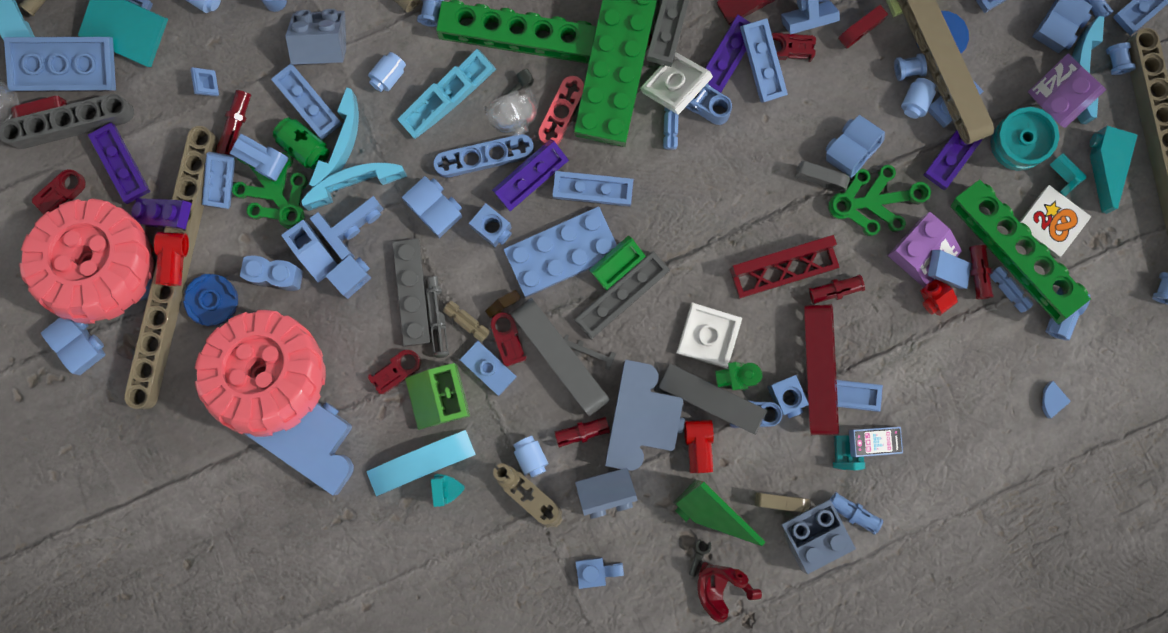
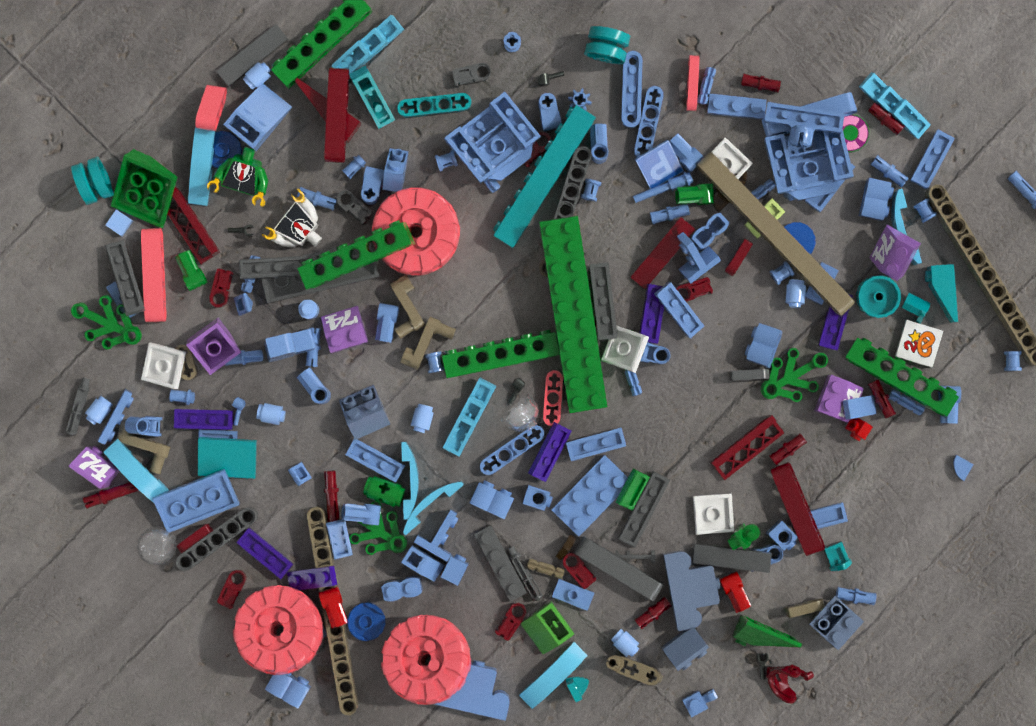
camera: 25 degrees left, 5 degrees up
tile [849,427,903,457] -> none

